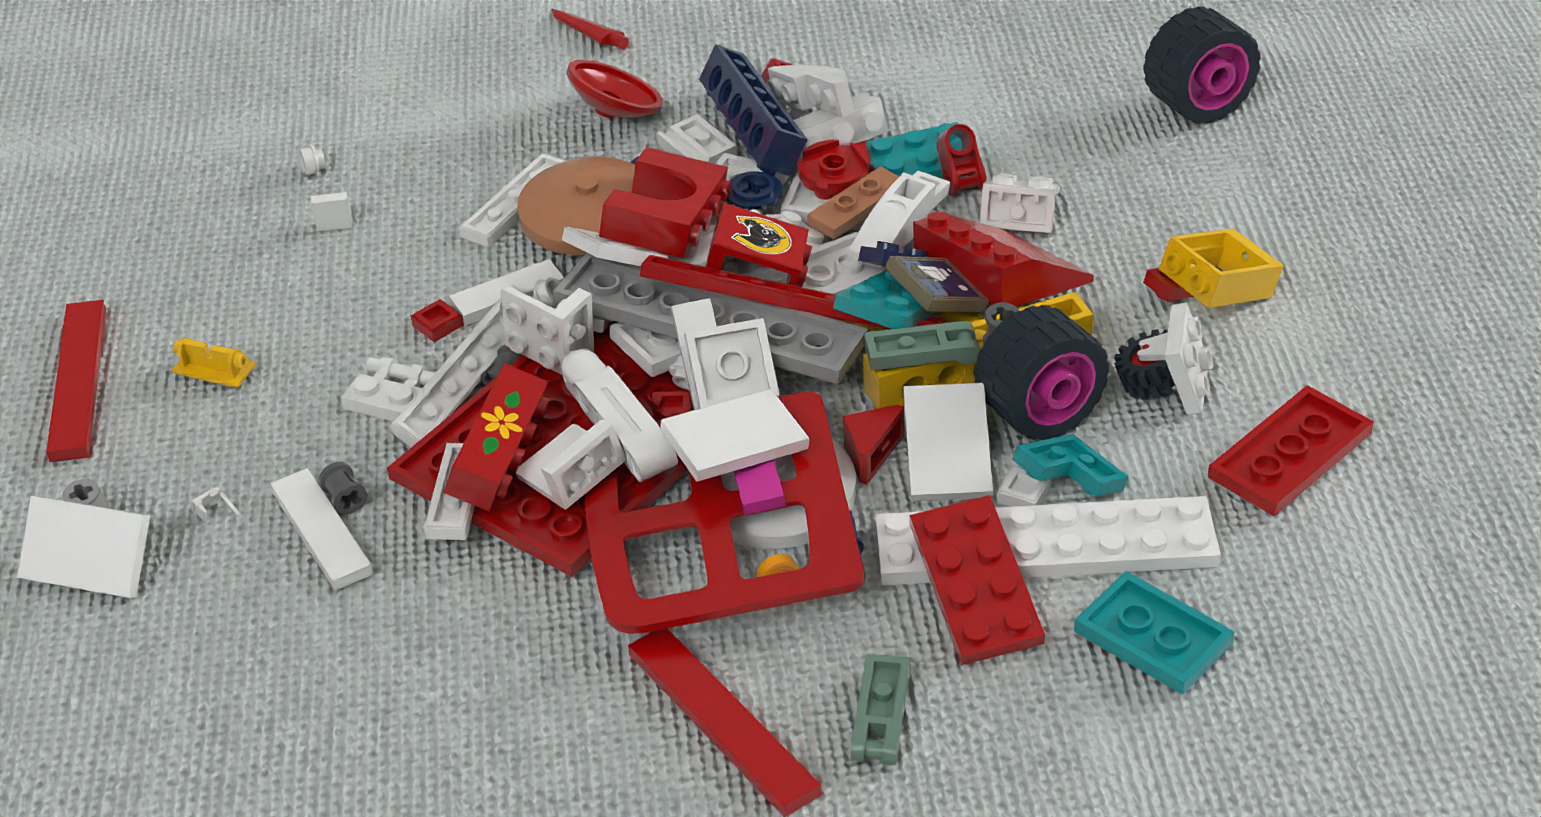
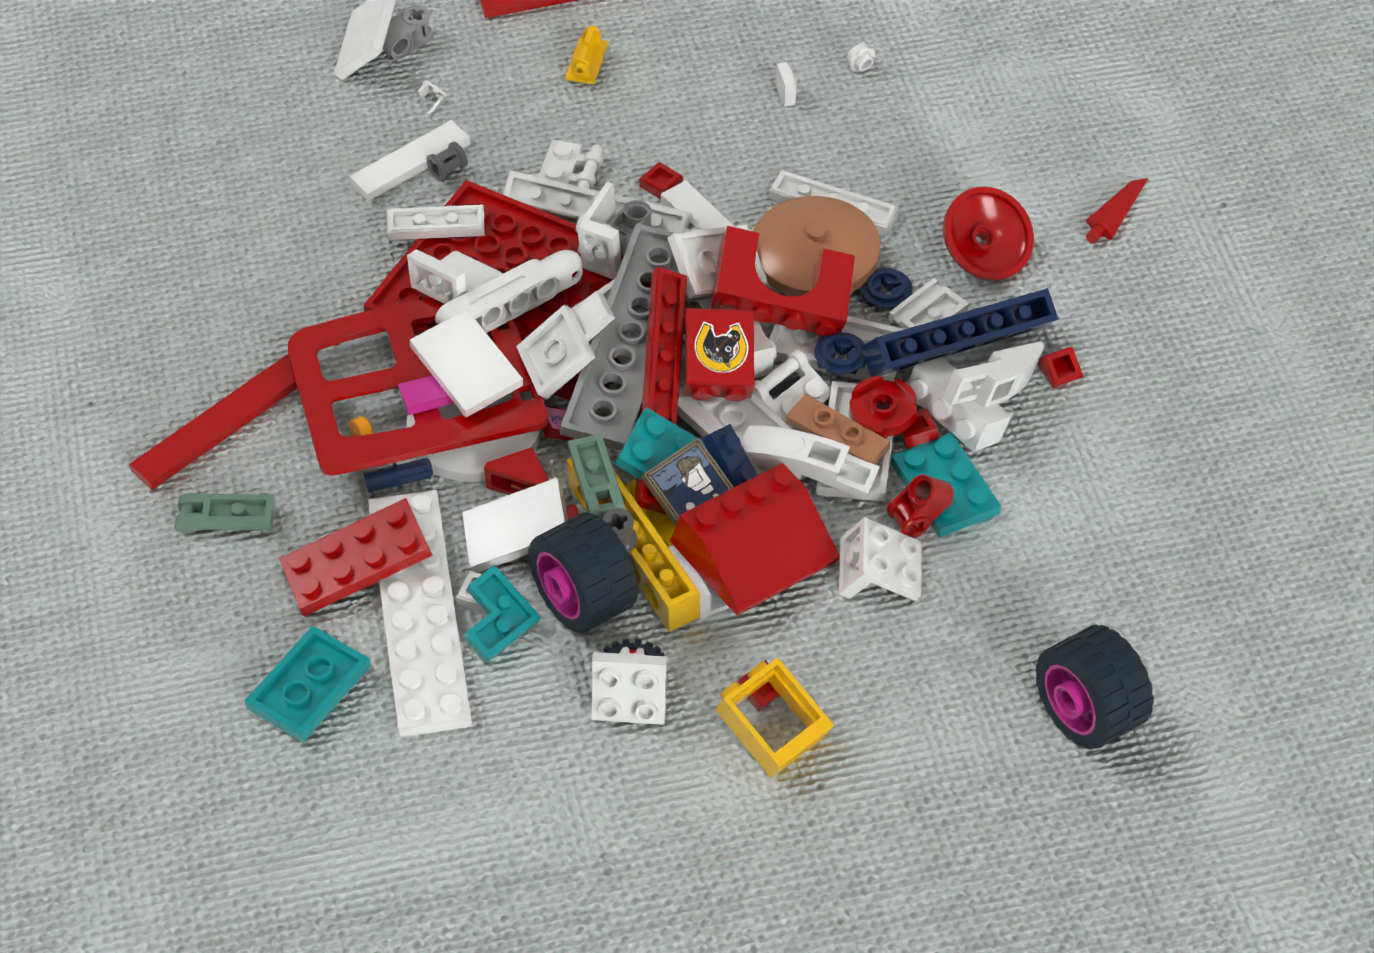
camera: 80 degrees right, 10 degrees up
red brick [443,363,549,511] -> none
red plate [1207,385,1374,516] -> none

